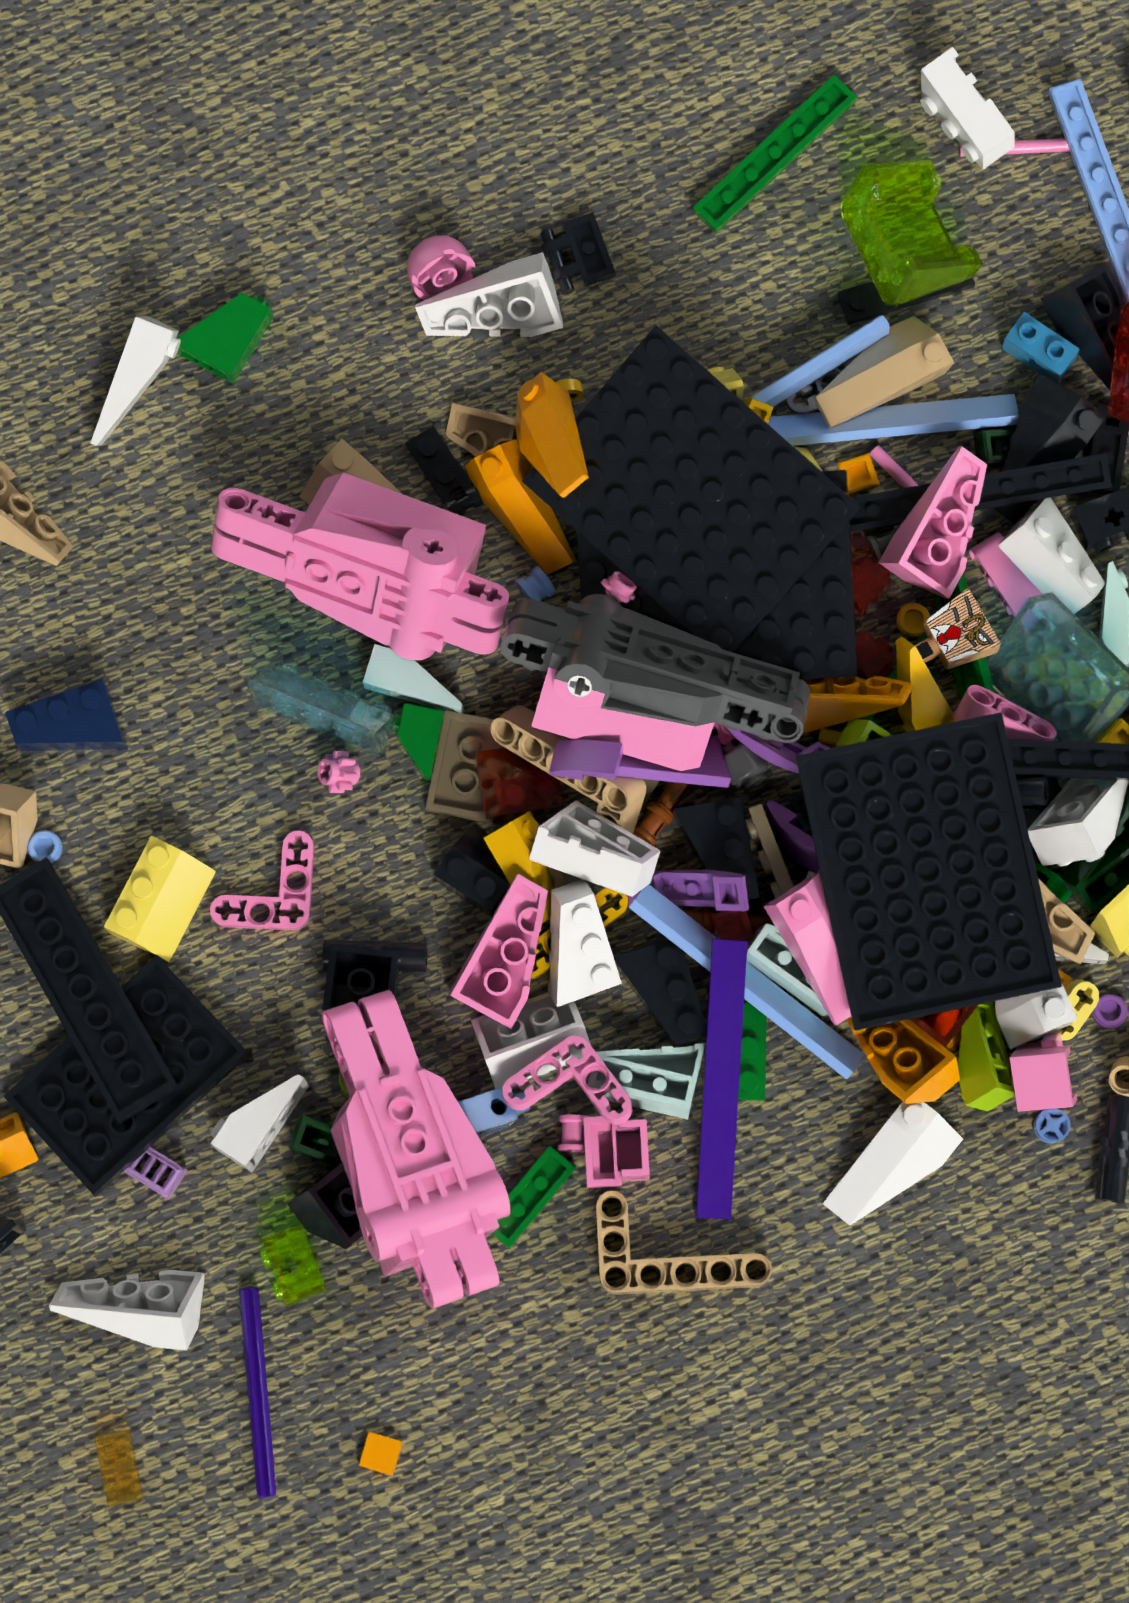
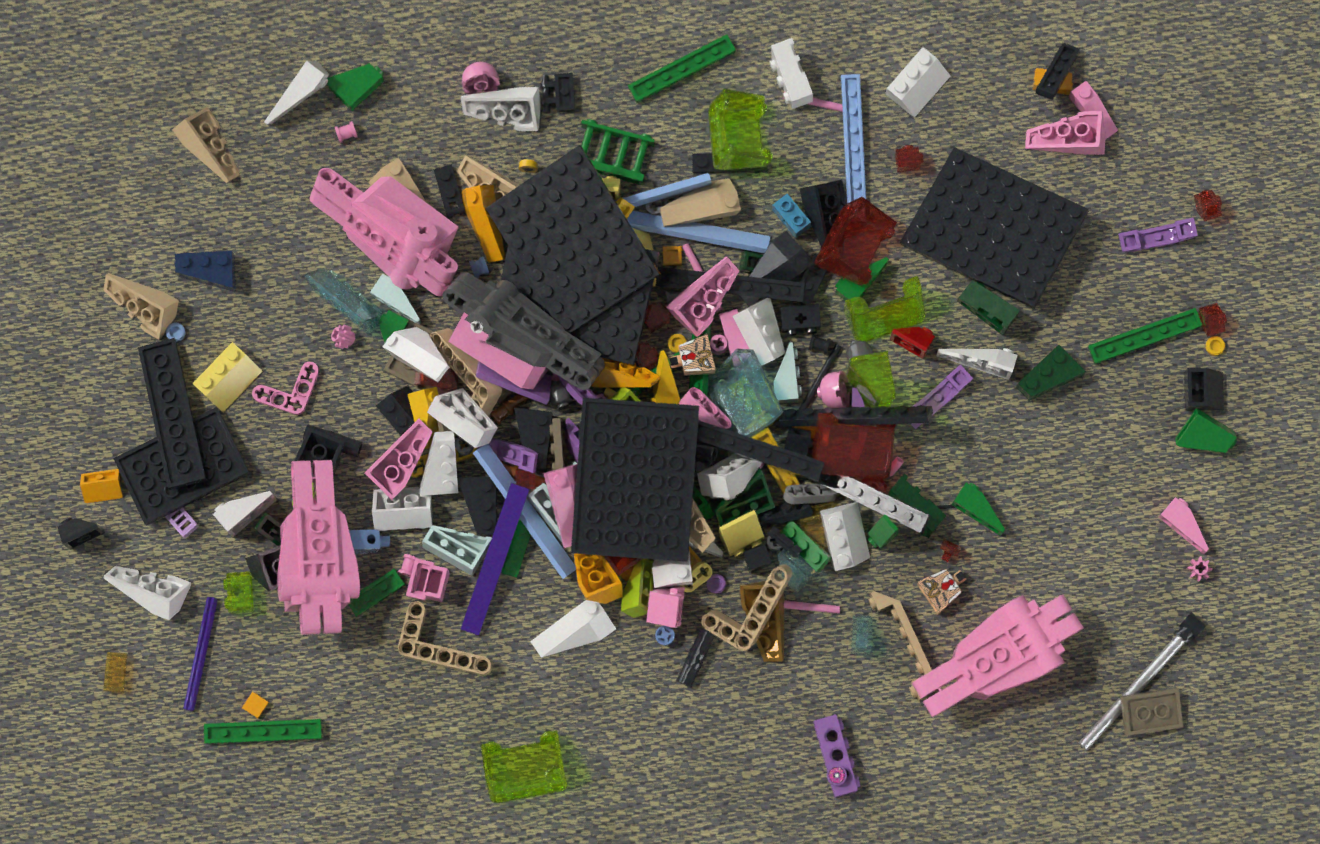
camera: 15 degrees right, 0 degrees up
bright pink beam [502,1036,632,1124] -> none
light orange wedge [516,372,589,498] -> none
medium lavender slope [549,739,624,781] -> none
bright pink plate [601,571,637,603] -> none
none -> green plate [204,719,322,744]
none -> bright pink bush [335,121,358,143]
none -> white wedge [383,327,449,382]
none -> dark grey bush [455,437,474,456]
none -> clear neon green windscreen [480,730,567,803]
none -> green fence [581,119,655,186]
none -> bright pink bush [710,335,727,355]

